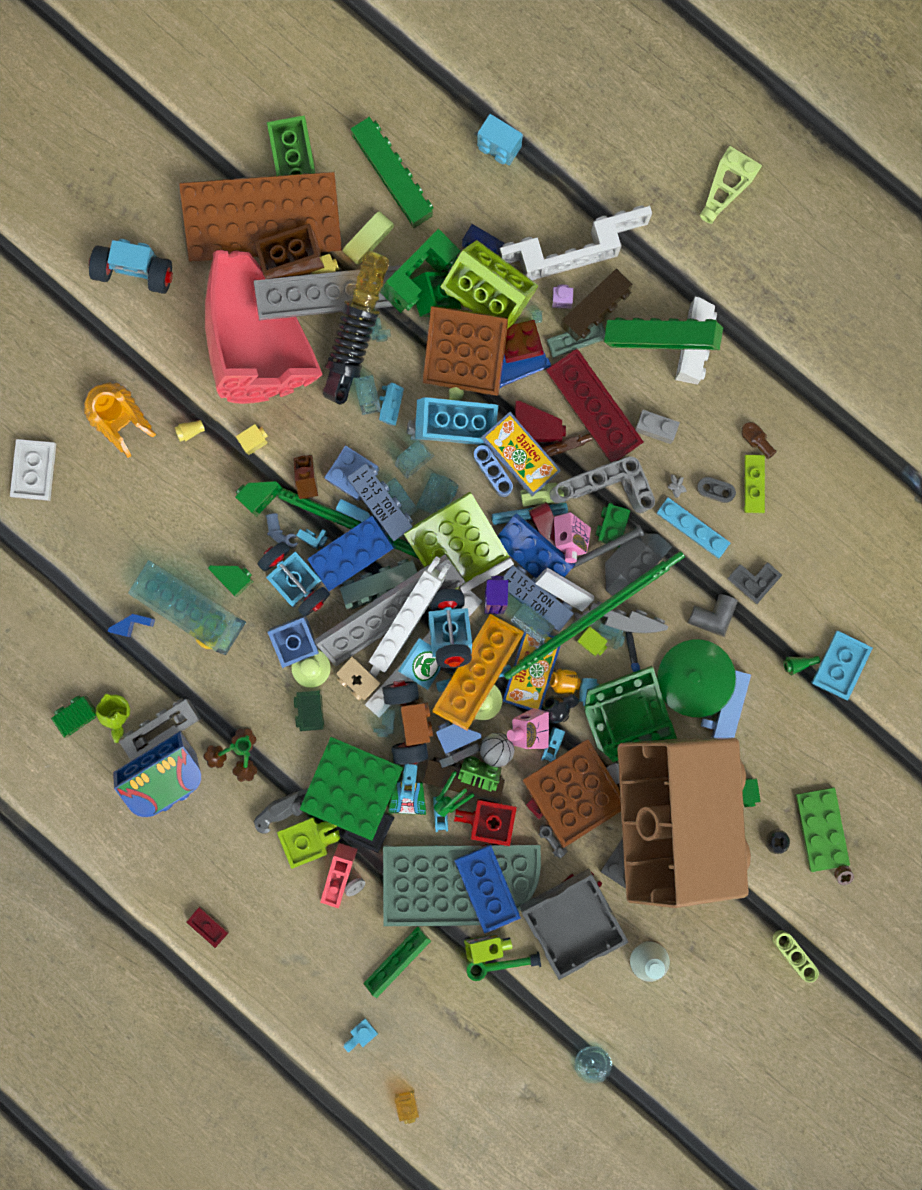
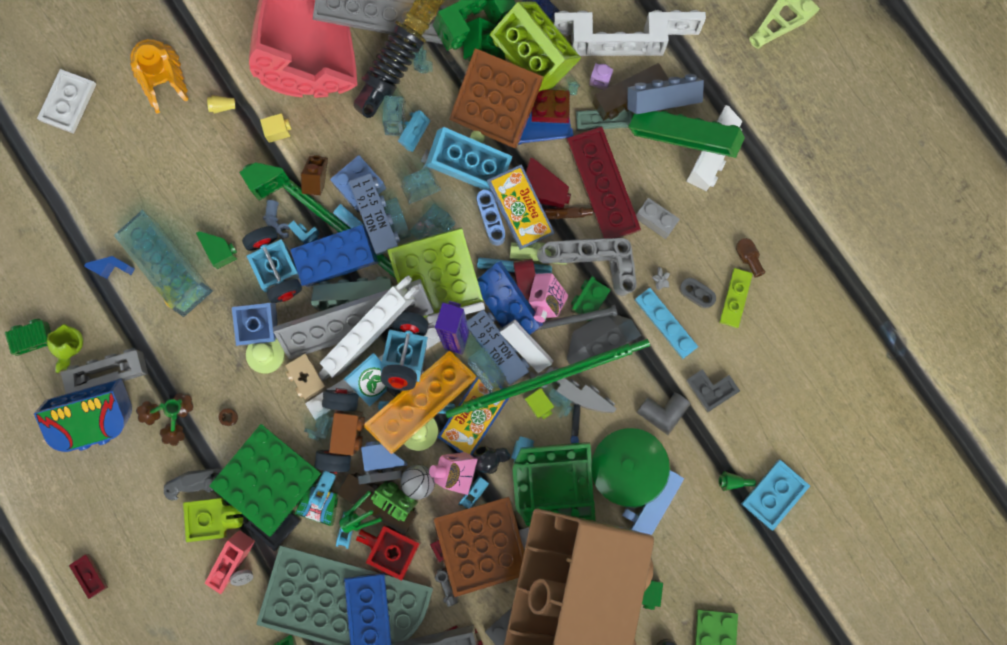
camera: 15 degrees right, 5 degrees down
clear green brick [294,690,325,732] -> none
light orange head [550,668,580,695] -> none
none -> reddish brown bush [219,408,238,426]
none -> sand blue brick [628,74,704,114]

